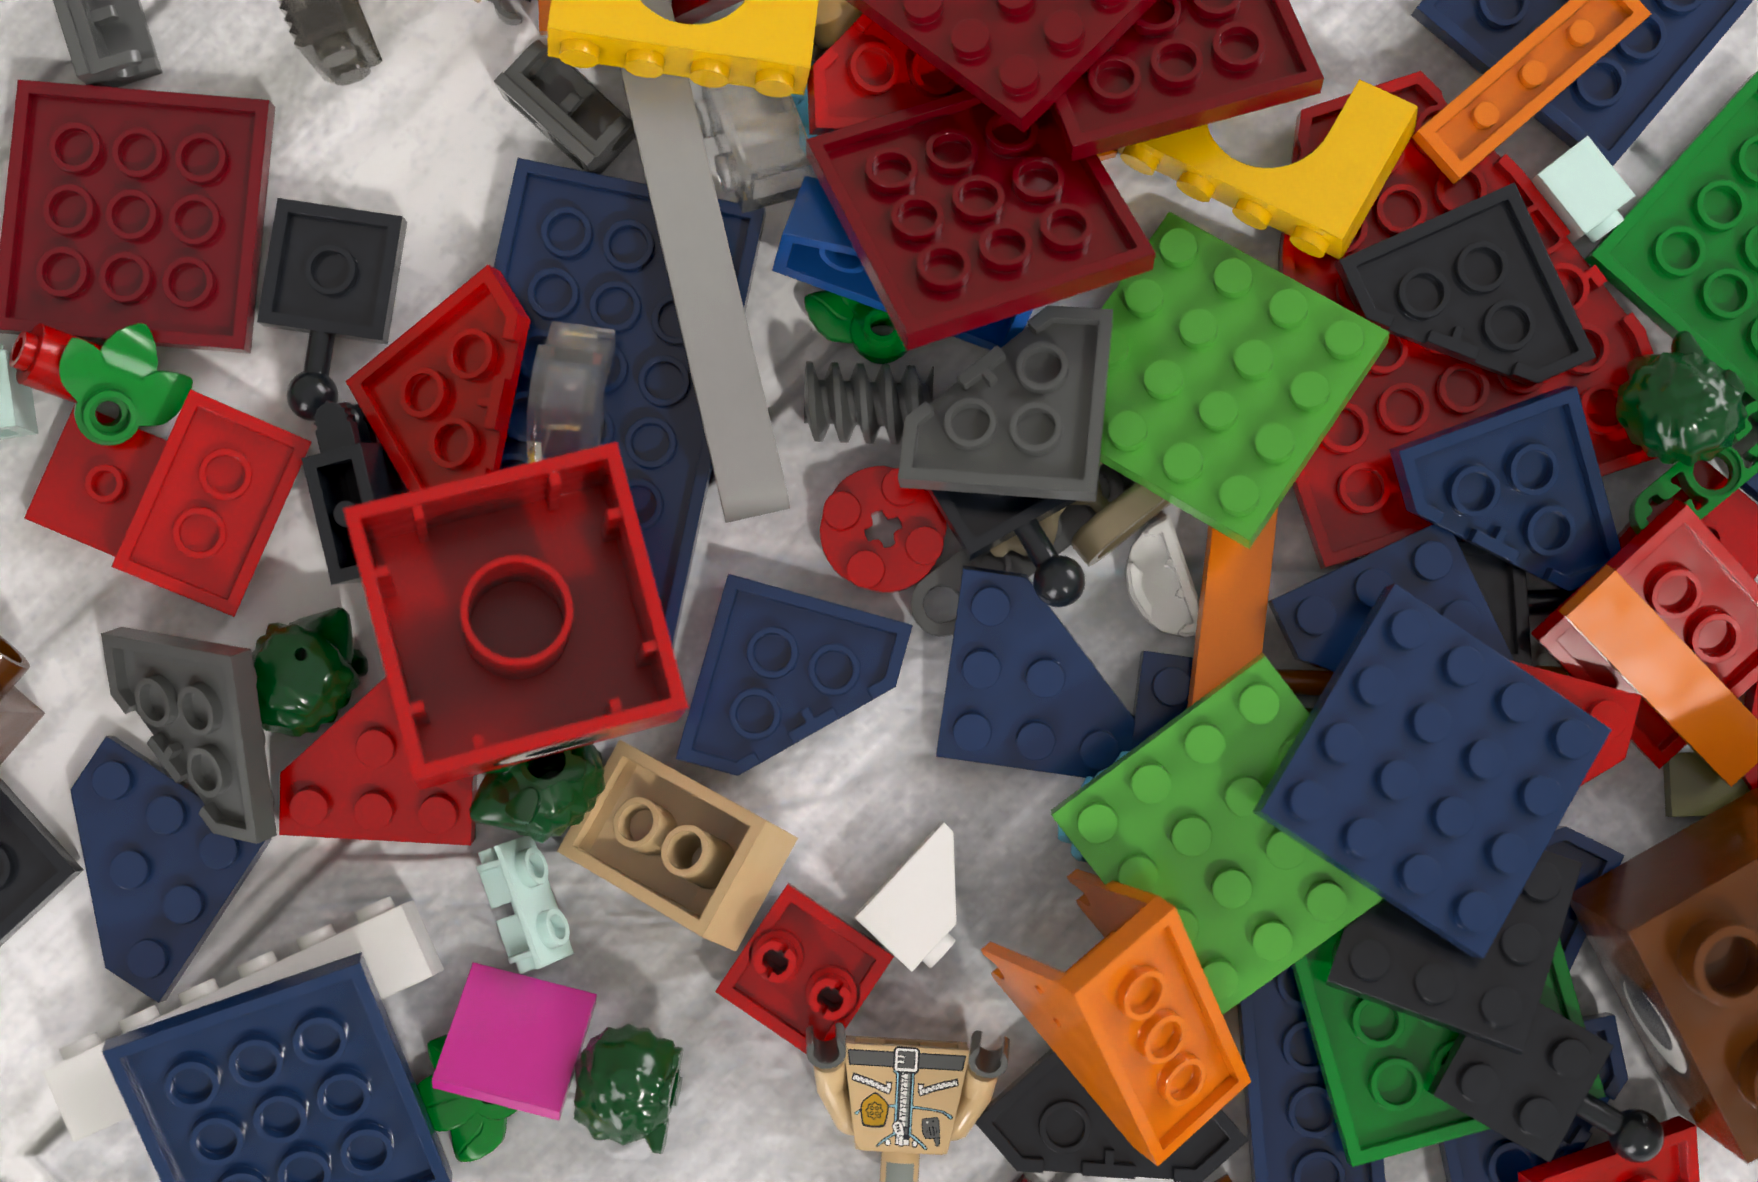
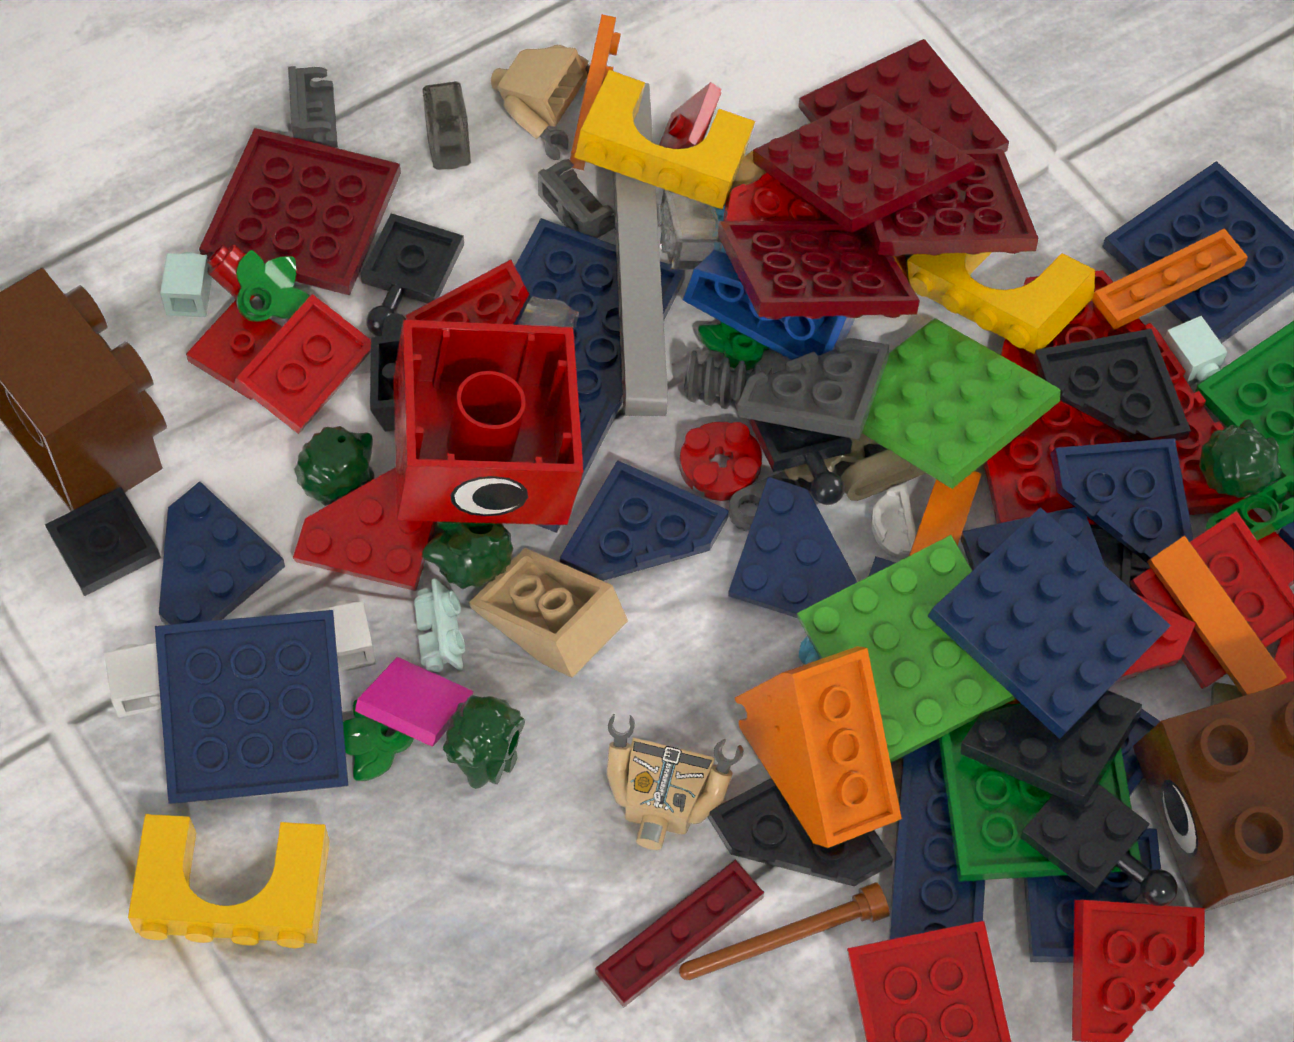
camera: 10 degrees right, 25 degrees down
dark grey plate [101,627,277,844] -> none
red plate [715,883,894,1054] -> none
white slope [855,821,957,972] -> none

